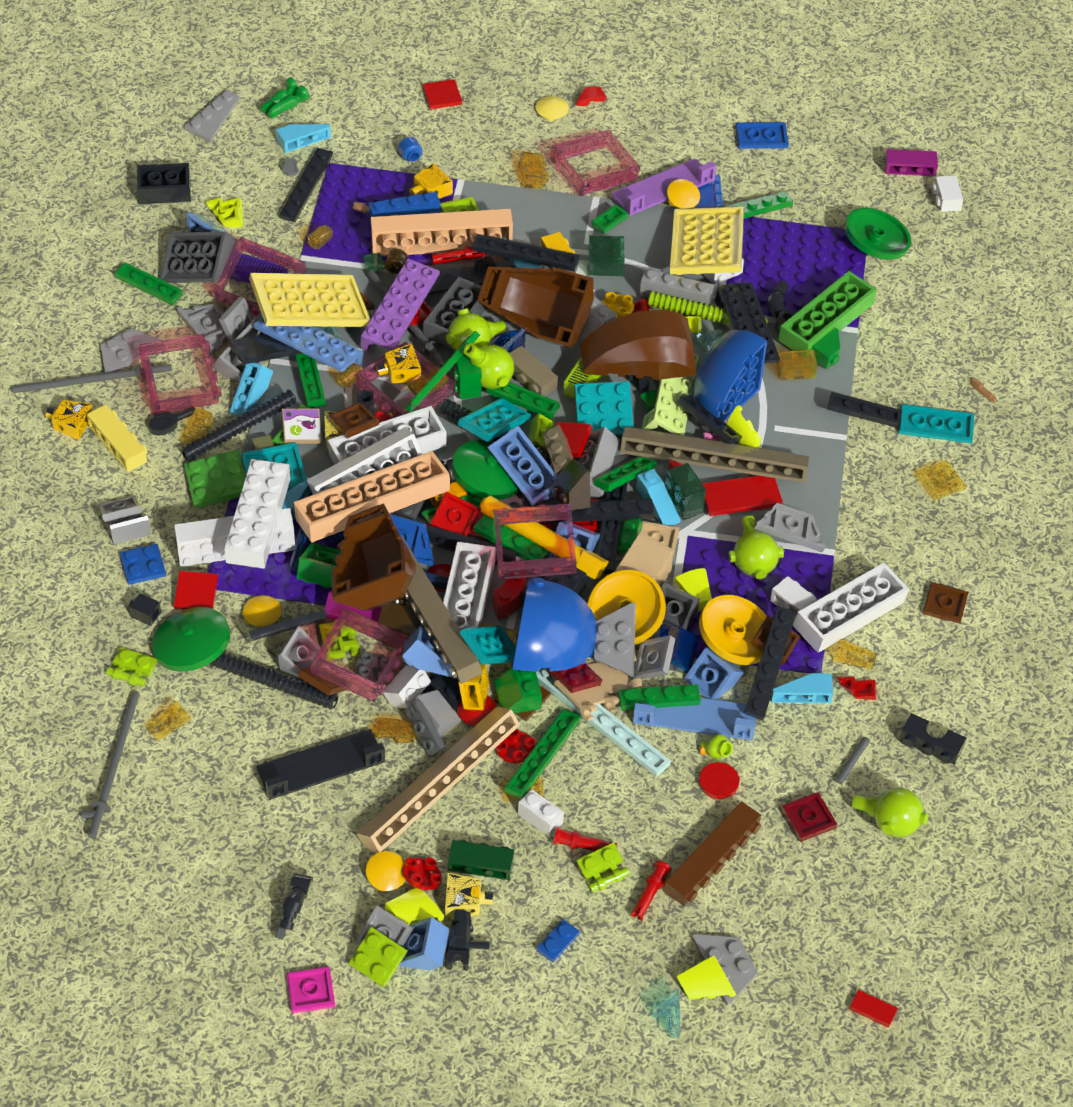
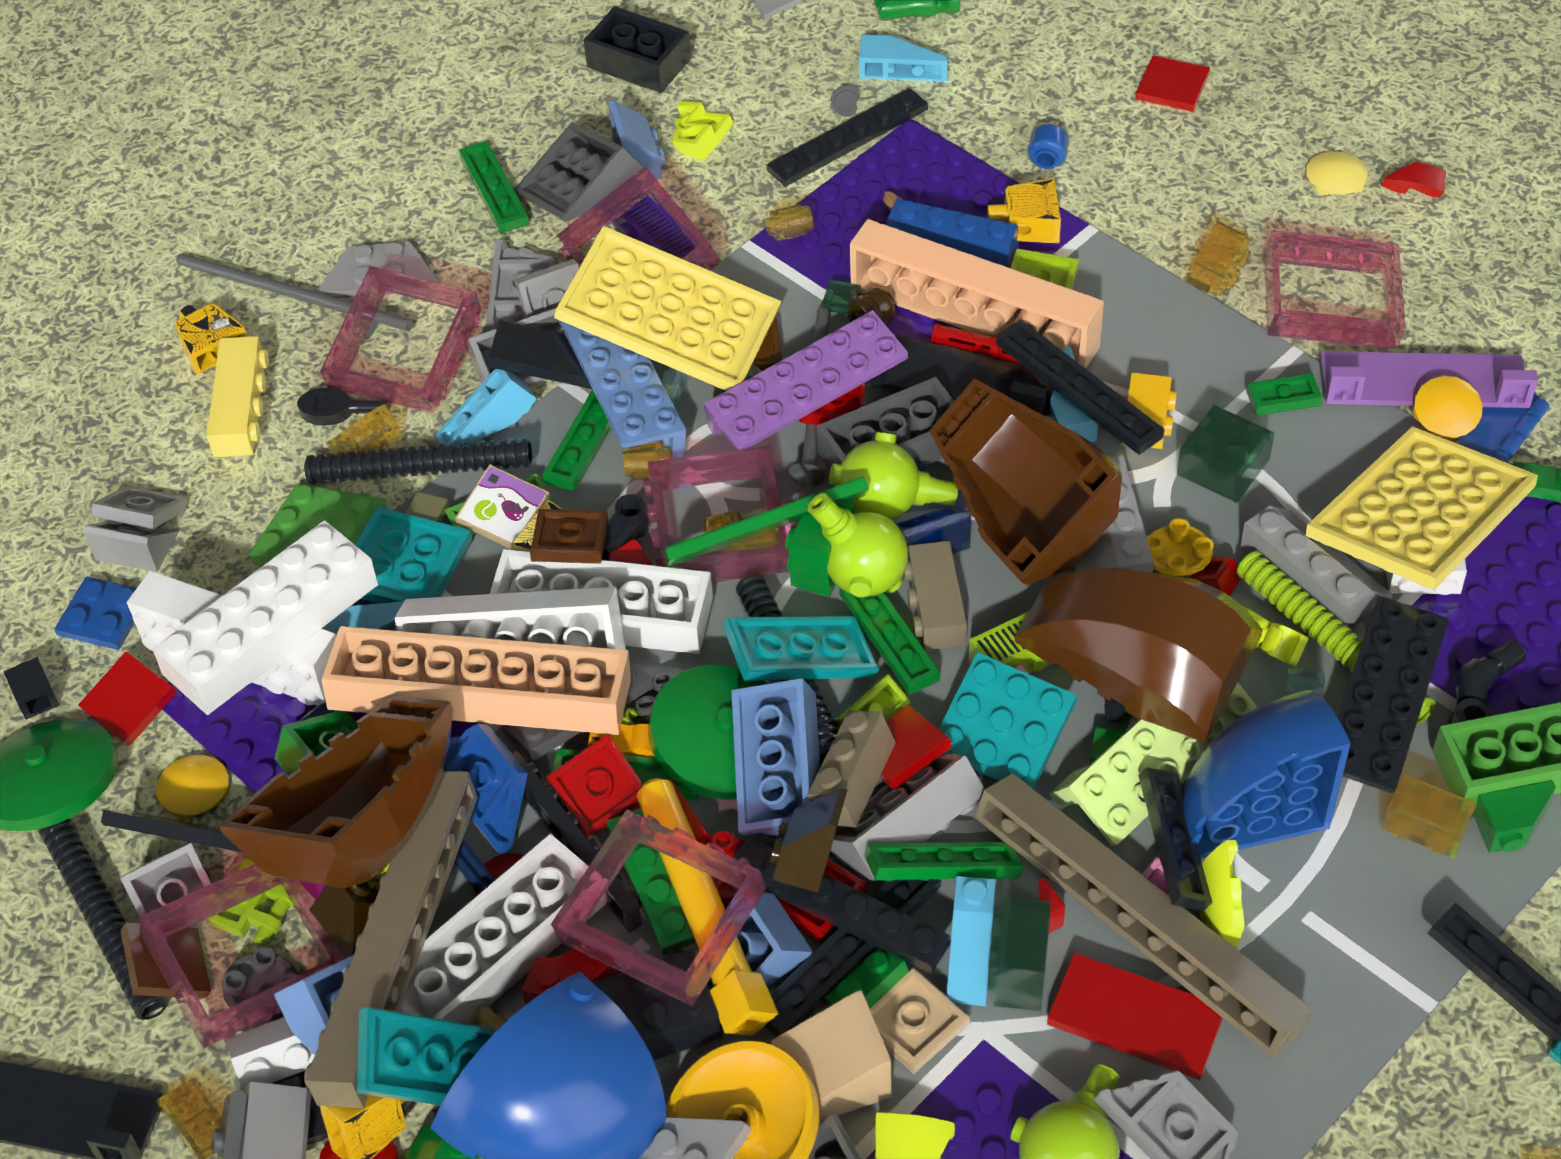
camera: 40 degrees right, 0 degrees up
yellow torso [376,344,421,383] -> none

